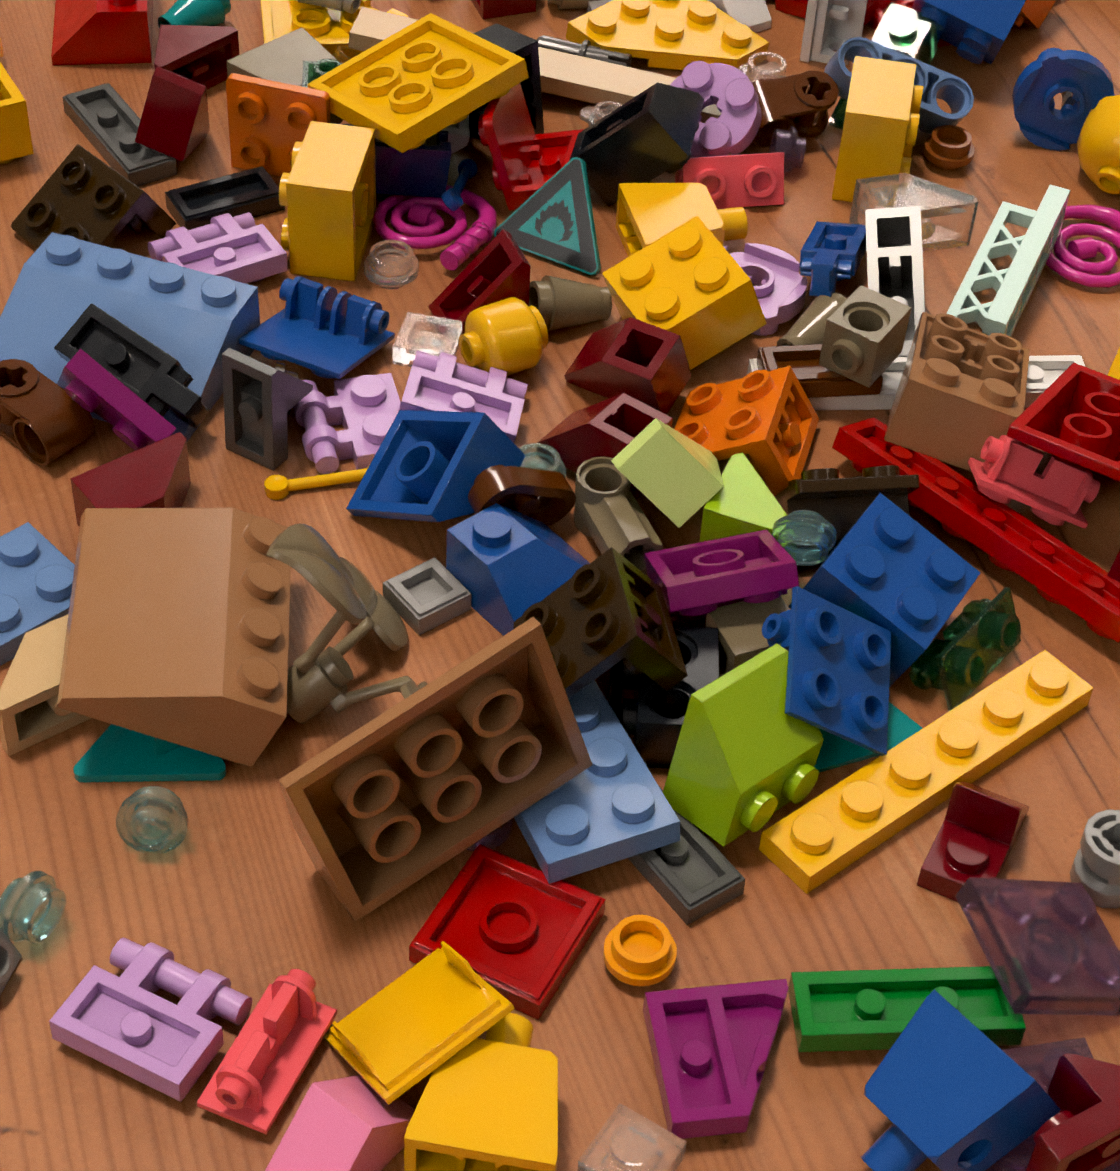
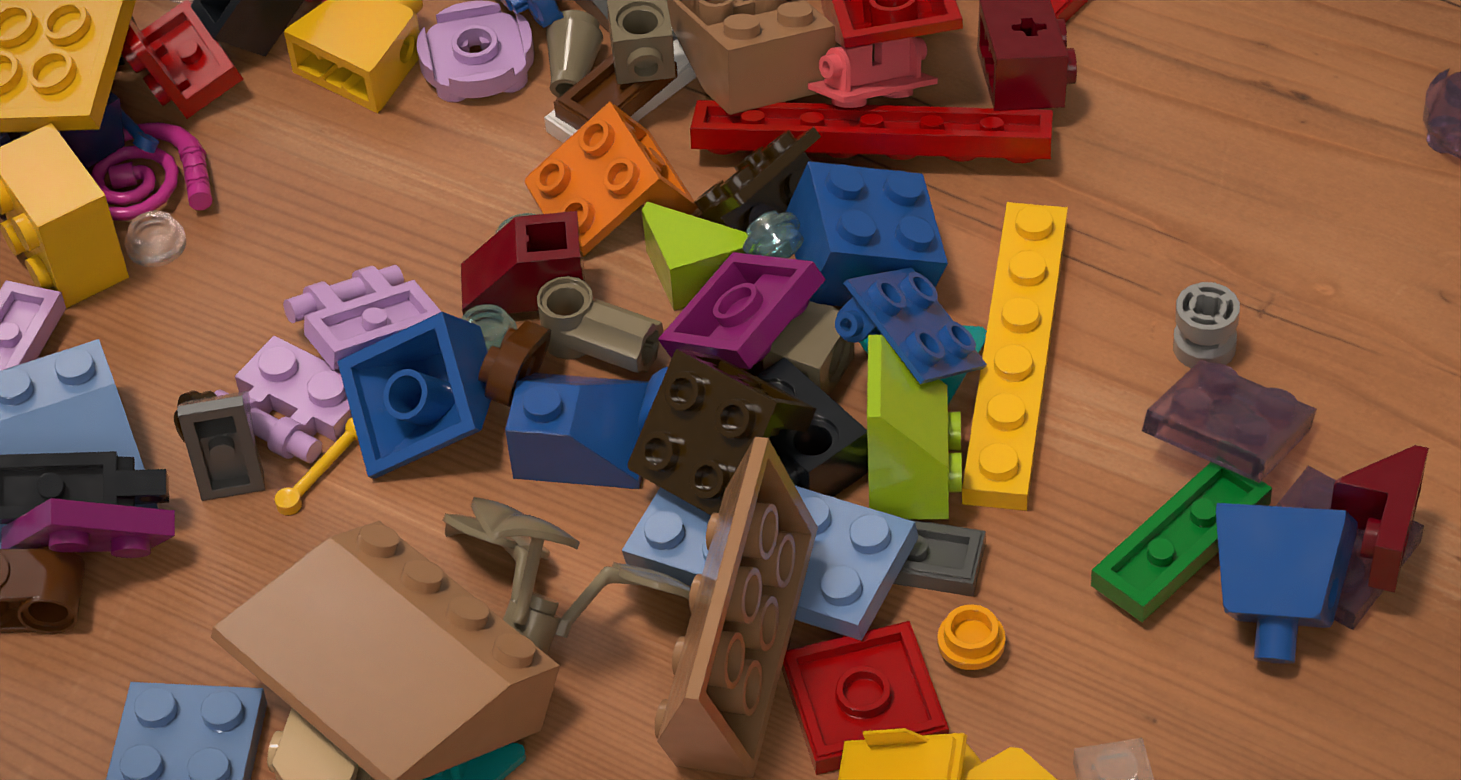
camera: 35 degrees left, 5 degrees up
dark red slope [70,432,191,527] -> none
blue hinge [239,276,395,379] -> none
light grey tile [383,557,471,635] -> none
clear plate [393,312,462,367] -> none
dark red slope [428,229,531,344] -> none
yellow head [459,297,548,376] -> none
black piece [494,157,601,275] -> none
dark tan cone [529,275,612,331] -> none
dark red slope [564,317,692,415] -> none
yellow brick [602,215,767,370] -> none
yellowish green slope [611,418,724,528] -> none
magenta wing [643,979,788,1140] -> none
clear green hinge [909,587,1021,710] -> none
dark red slope [917,781,1029,912] -> none

